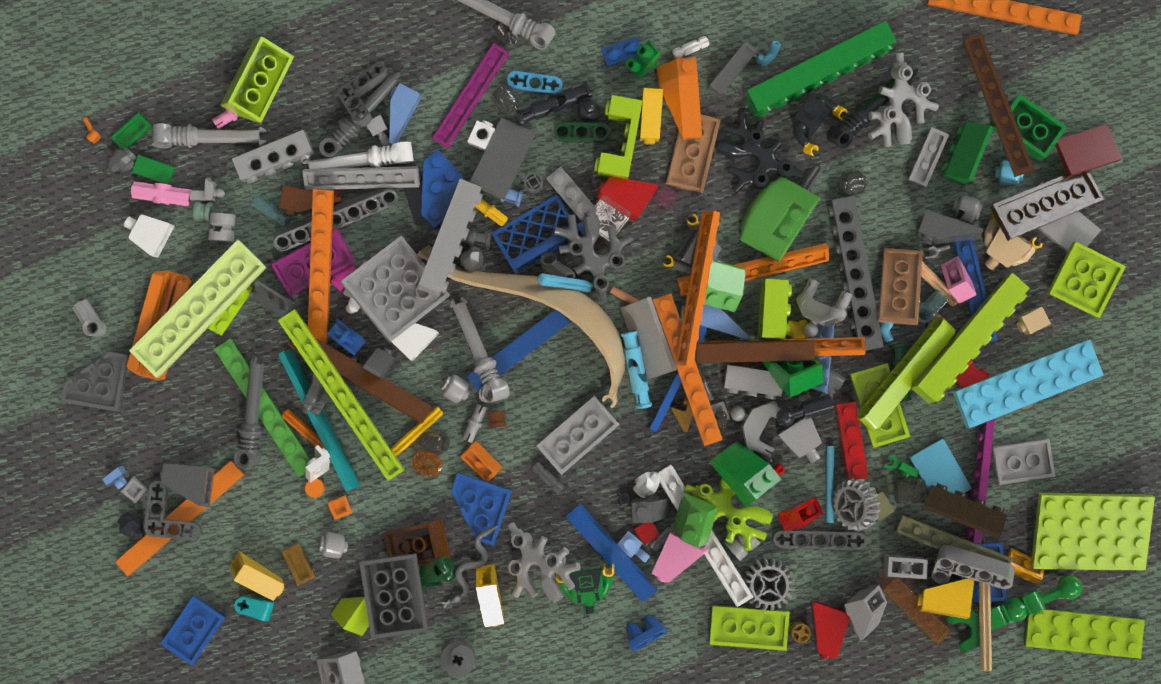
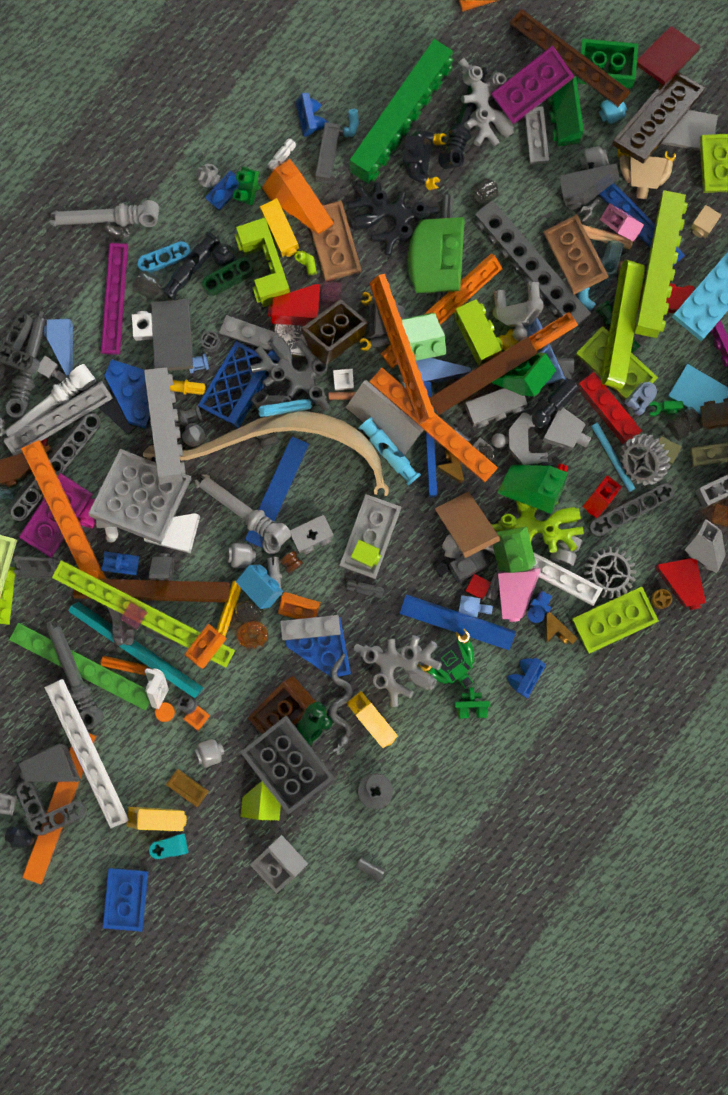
camera: 25 degrees left, 5 degrees down
none -> white tile [44,679,129,828]
none -> clear pink tile [121,602,148,629]
none -> dark grey bush [177,694,197,714]
none -> orange slope [184,624,227,668]
none -> light grey gear [196,164,221,188]
none -> dark azure brick [236,565,283,609]
none -> light grey plate [281,615,341,641]
none -> light grey brick [290,515,334,555]
none -> lime arm [295,251,317,275]
none -> blue tile [296,93,329,136]
none -> dark brown slope [301,299,368,365]
none -> white plate [333,369,354,391]
none -> lime brick [351,540,382,568]
none -> medium nougat tile [435,491,500,558]
none -> green hips [454,687,490,719]
none -> magenta tile [491,45,575,125]
none -> blue hips [527,591,552,623]
none -> pearl gold slope [545,612,578,645]
none -> sand blue plate [624,382,657,416]

